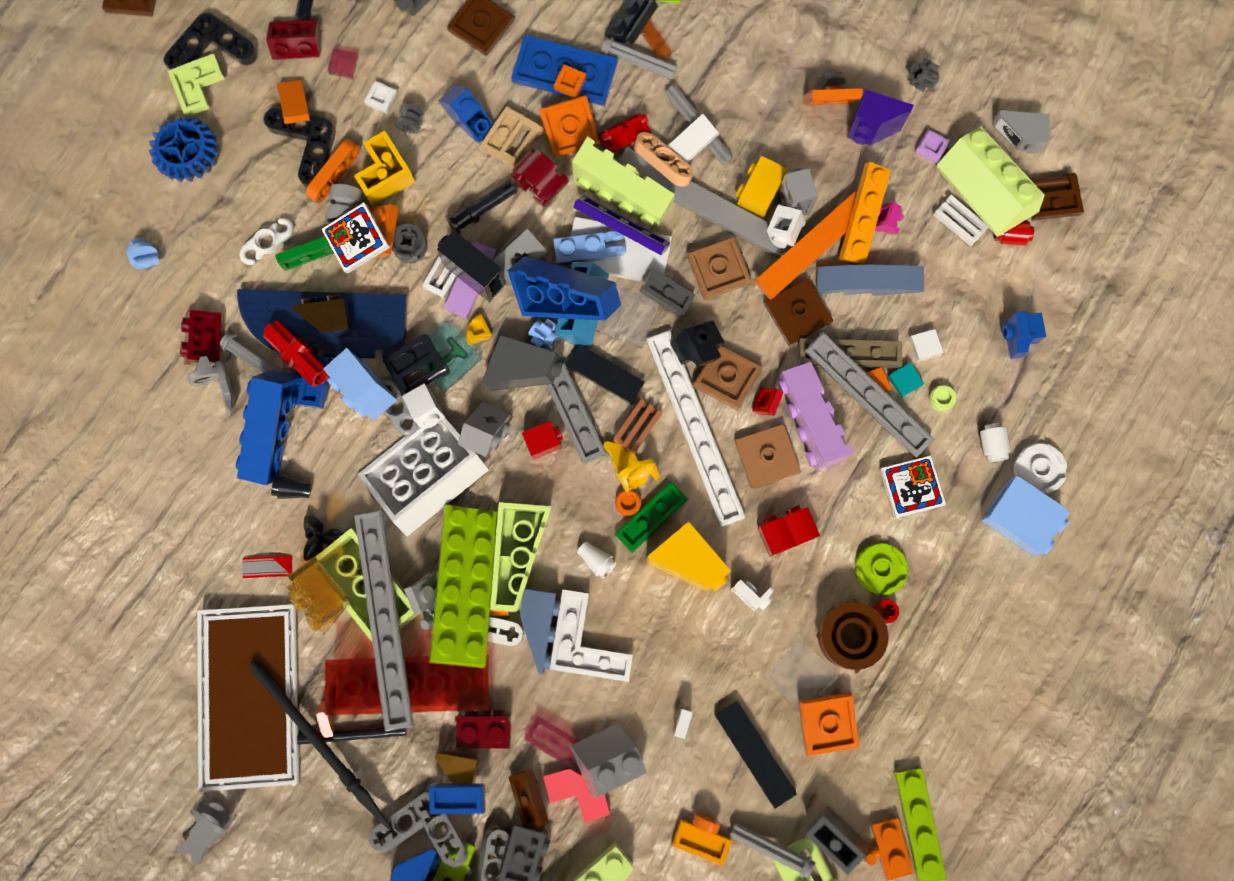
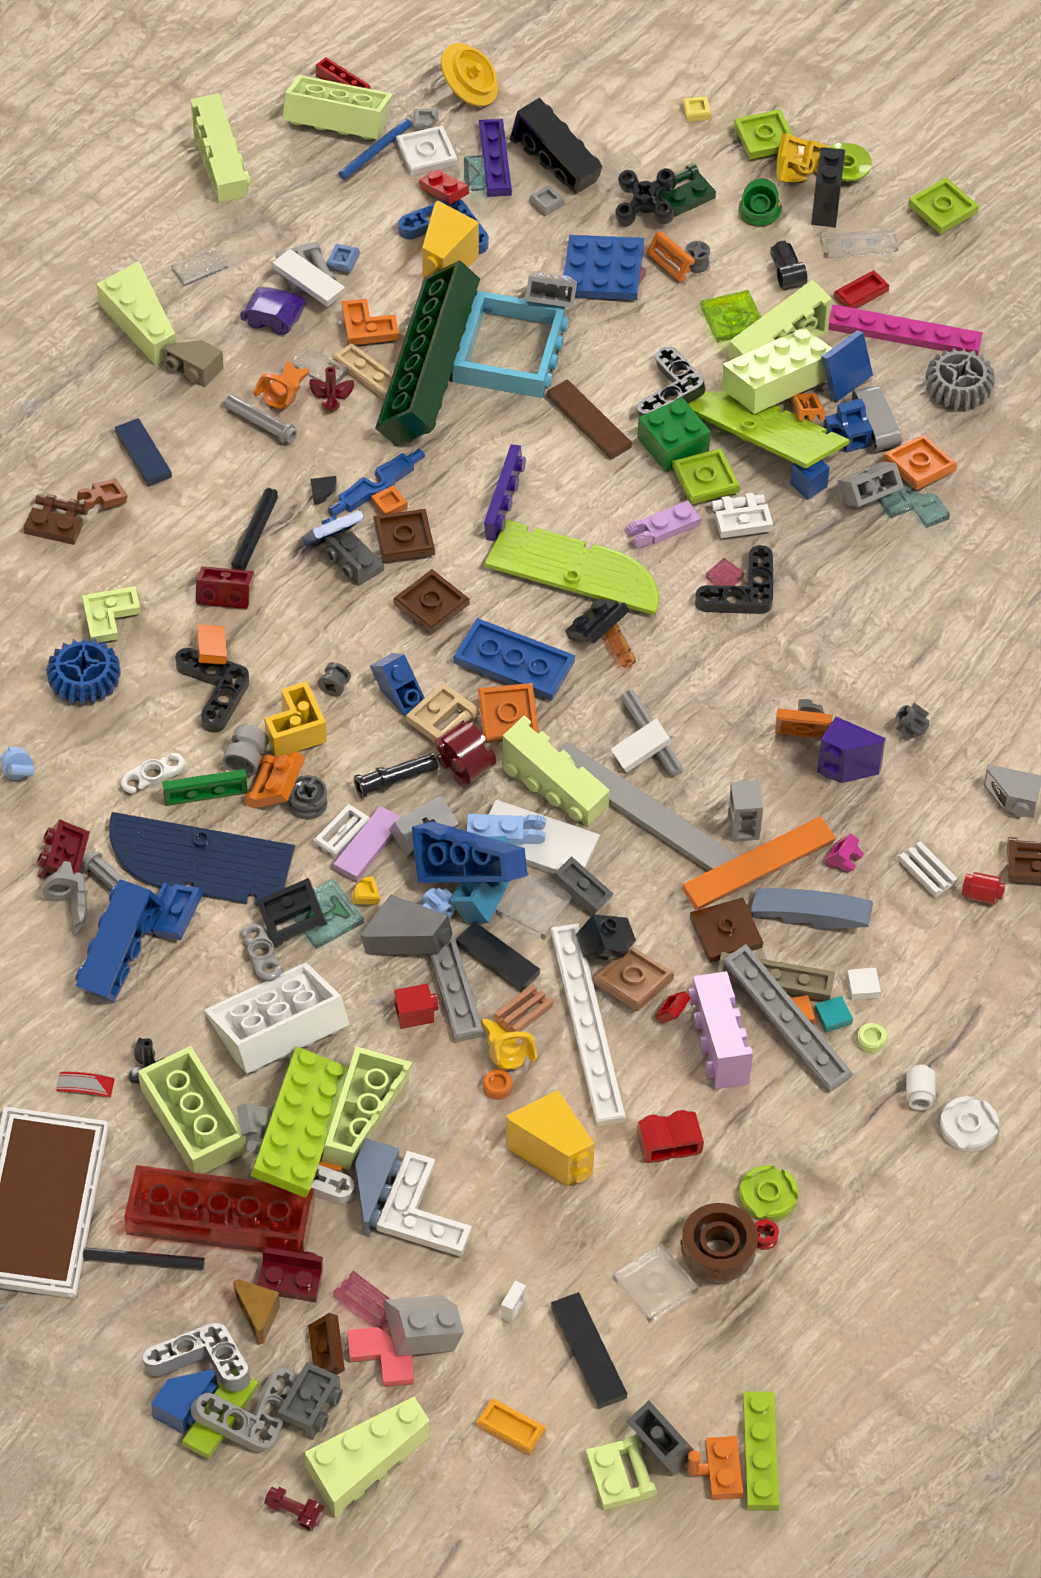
camera: 10 degrees right, 25 degrees down
black beam [164,13,257,70] -> none
black piece [249,661,391,830] -> none
red piece [263,320,329,387] -> none
black cone [271,474,312,499] -> none
clear yellow slope [287,557,349,635] -> none
dark brown slope [292,294,353,333] -> none
orange beam [306,139,360,203] -> none
tile [316,700,334,738] -> none
tile [322,203,390,274] -> none
light blue brick [323,348,397,421] -> none
clear pink tile [327,48,358,79] -> none
light grey tile [354,510,414,731] -> none
white tile [364,81,398,114] -> none
white brick [402,383,445,430] -> none
blue tile [429,783,486,814] -> none
black brick [437,230,506,303] -> none
light grey brick [457,402,511,457] -> none
orange tile [554,65,587,98] -> none
dark purple tile [573,196,671,255] -> none
white cone [577,541,616,579] -> none
red hinge [598,112,652,153] -> none
light grey axle [601,37,677,79] -> none
green tile [614,481,689,553] -> none
light nougat beam [634,132,694,187] -> none
medium nougat plate [686,236,752,301] -> none
orange tile [692,812,721,834] -> none
white bracket [731,580,774,611] -> none
light grey axle [731,823,816,878] -> none
medium nougat plate [734,424,801,489] -> none
yellow brick [736,156,788,219] -> none
white brick [767,205,806,248] -> none
orange plate [798,692,860,756] -> none
light orange plate [839,162,891,265] -> none
tile [880,456,946,519] -> none
lavender tile [915,129,950,164] -> none
yellowish green slope [936,126,1045,237] -> none
light blue brick [981,475,1071,556] -> none
blue brick [1002,311,1047,359] -> none

